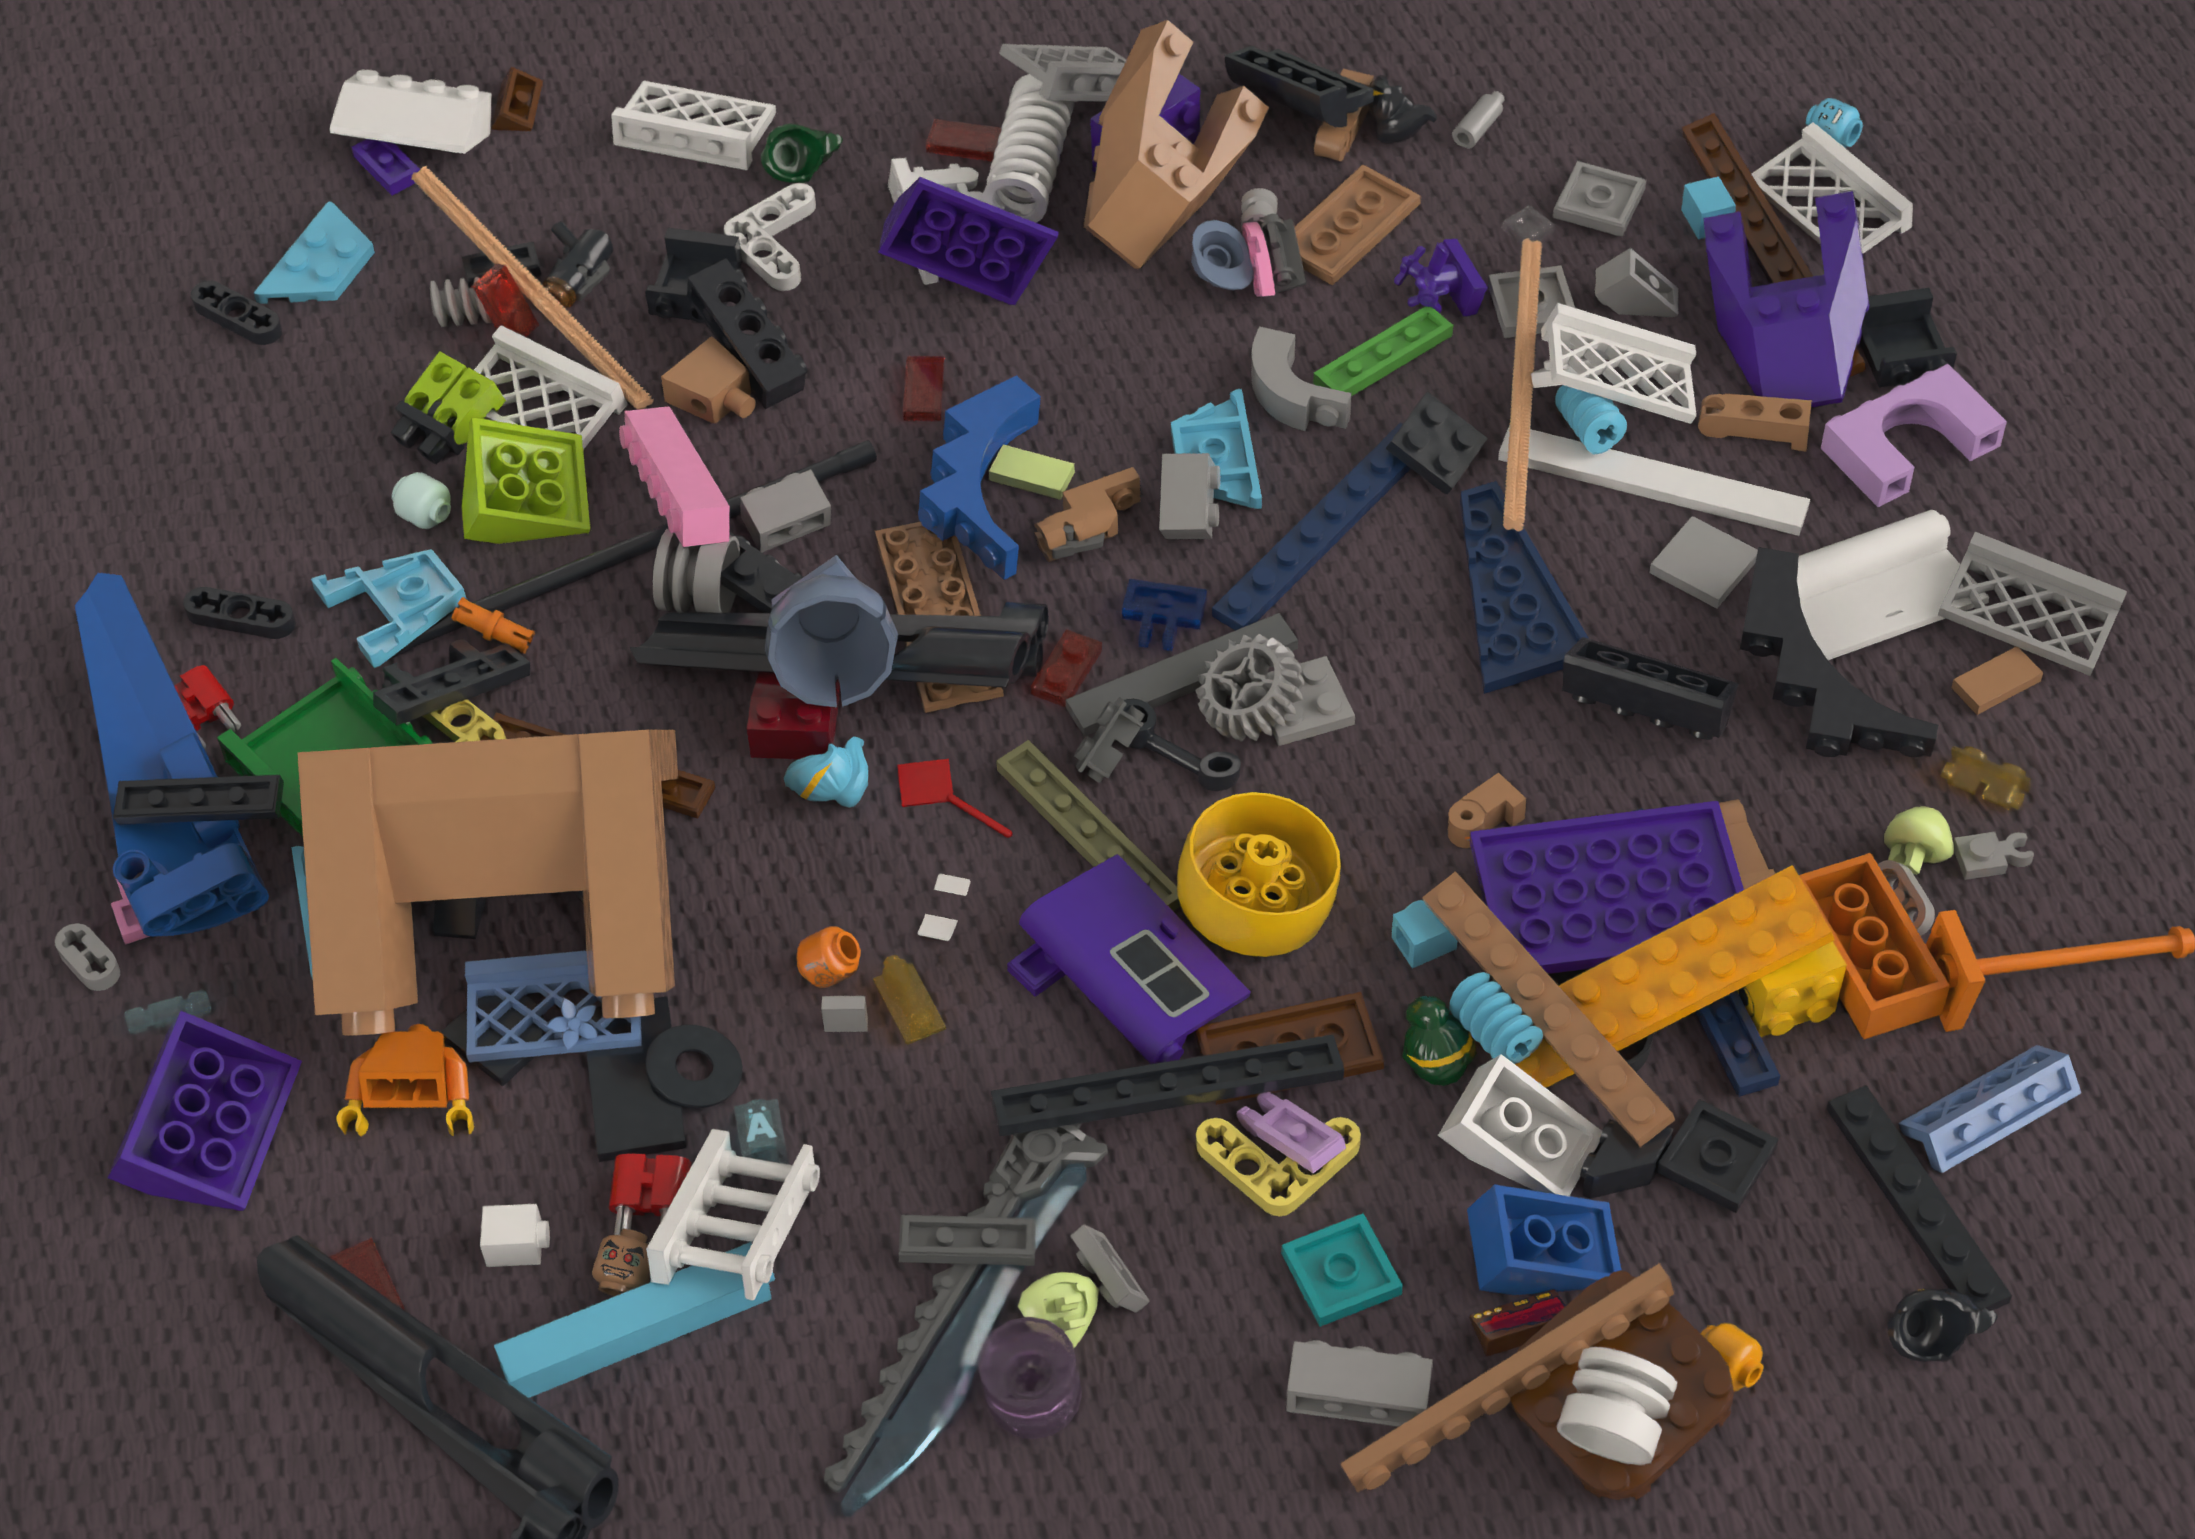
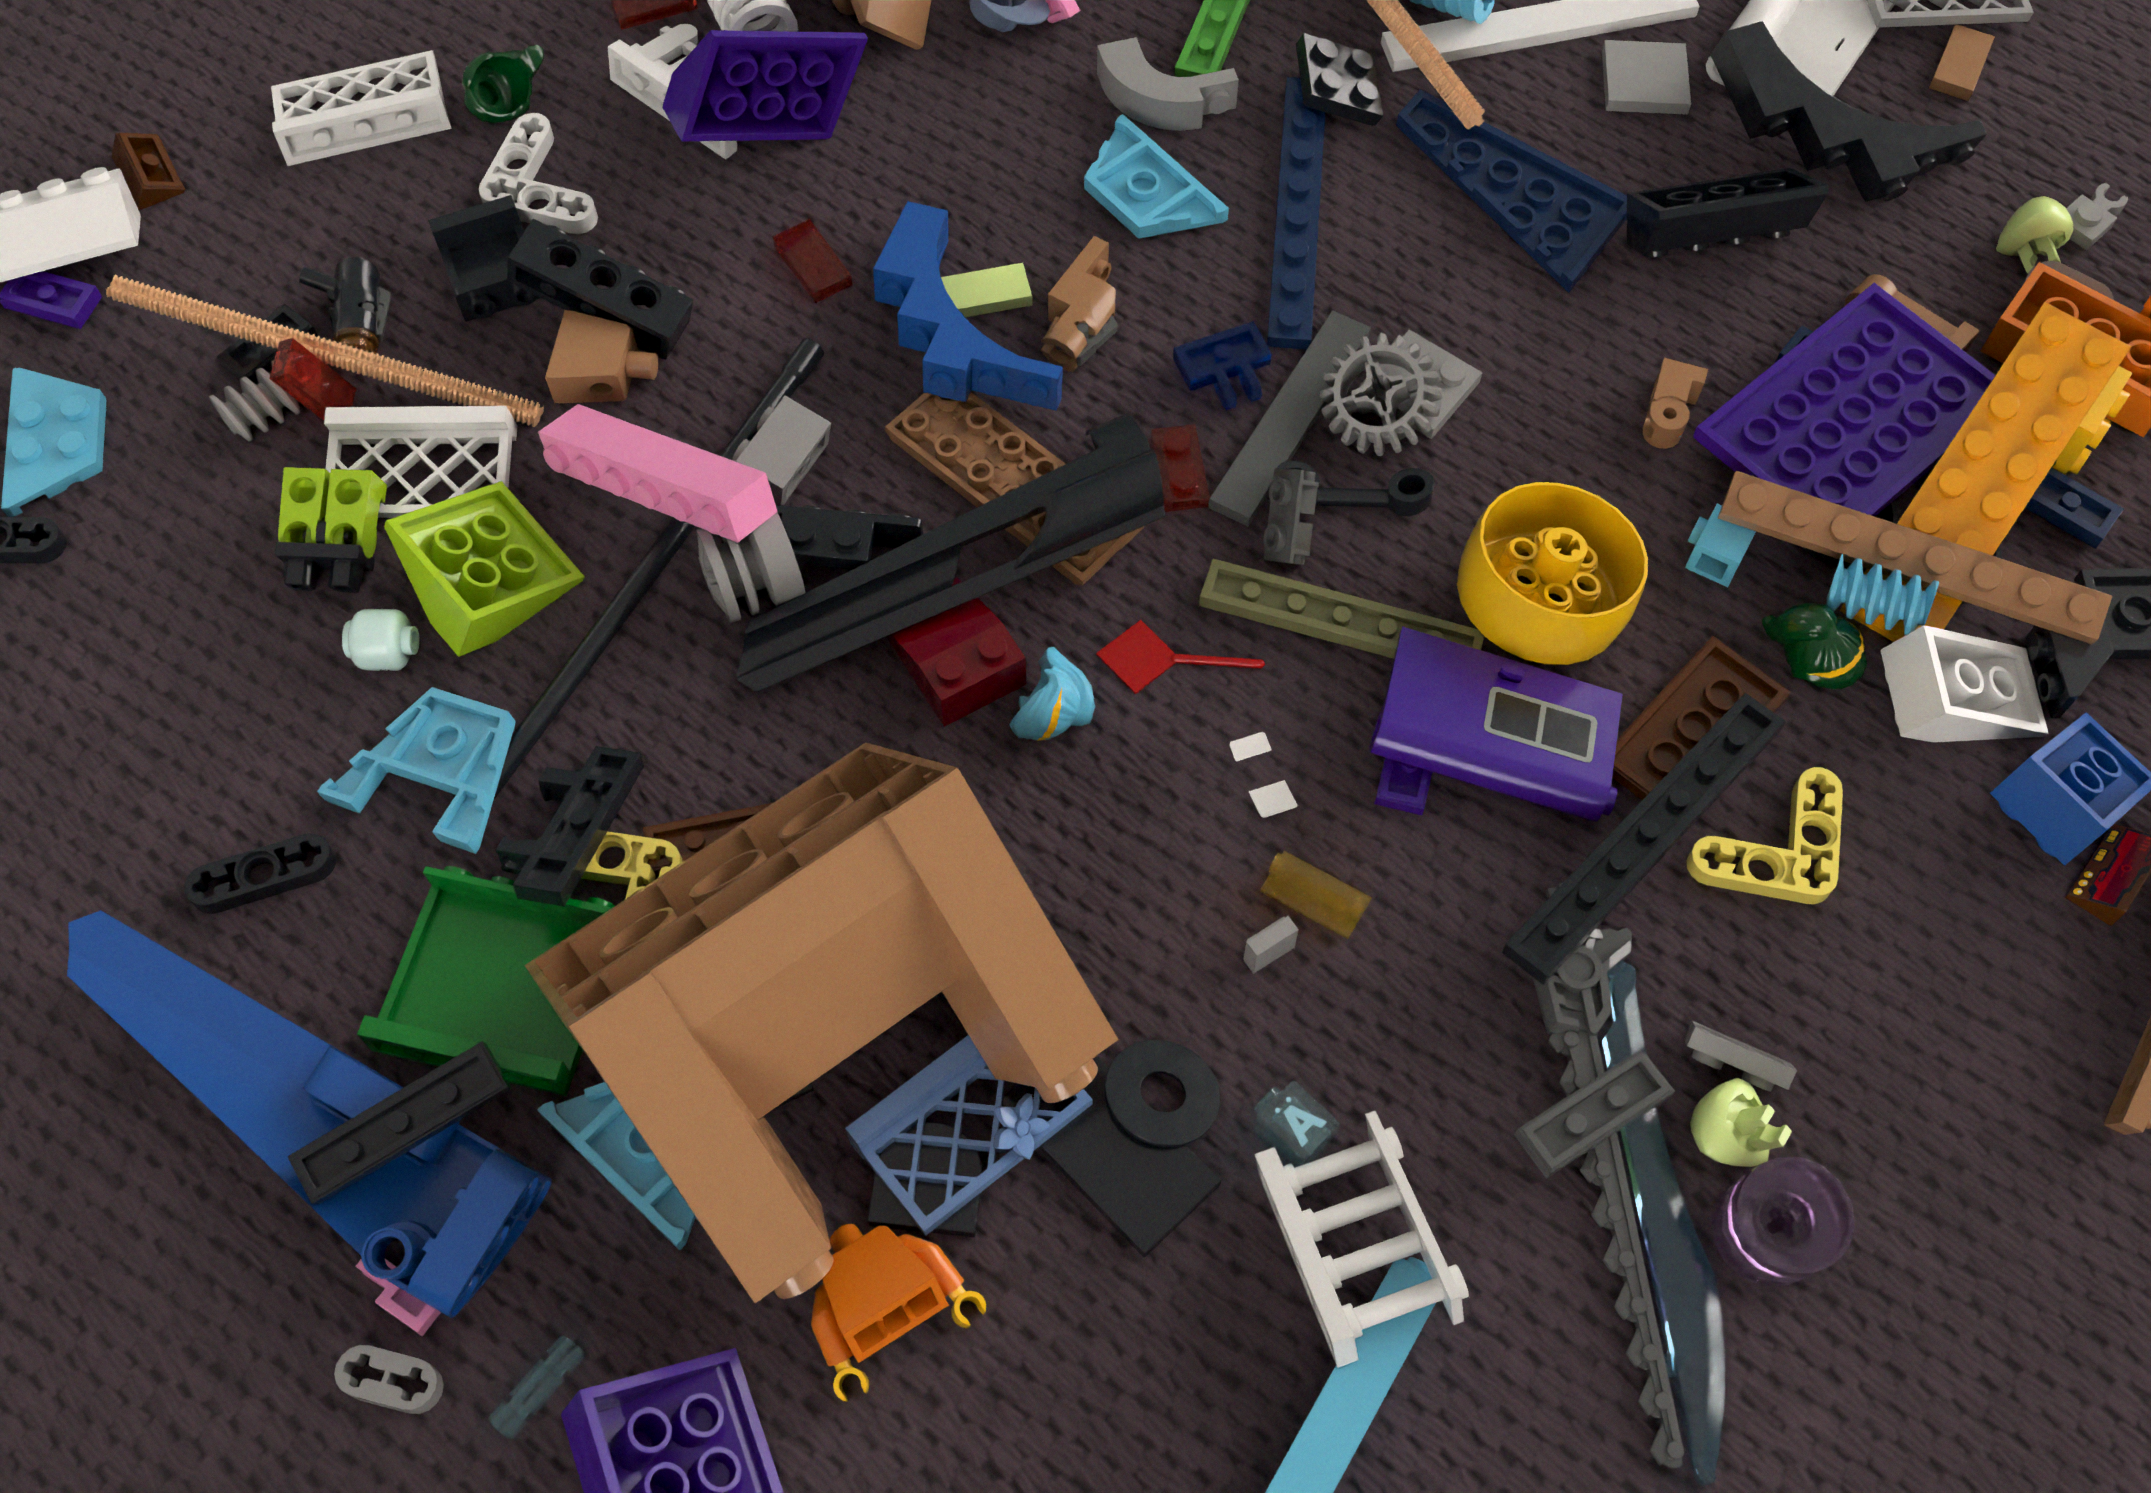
camera: 35 degrees left, 10 degrees up
red piece [174,665,241,749] -> none
orange pin [452,597,535,654] -> none
white brick [480,1204,550,1267] -> none
medium nougat head [592,1229,651,1297] -> none
red piece [609,1154,692,1235] -> none
sand blue plate [765,555,898,707] -> none
orange head [797,926,860,988] -> none
light grey brick [1159,453,1221,539] -> none
lavender hinge [1236,1092,1346,1173] -> none
teal plate [1281,1213,1403,1327] -> none
light grey brick [1286,1340,1433,1426] -> none
clear yellow hinge [1941,746,2031,810] -> none

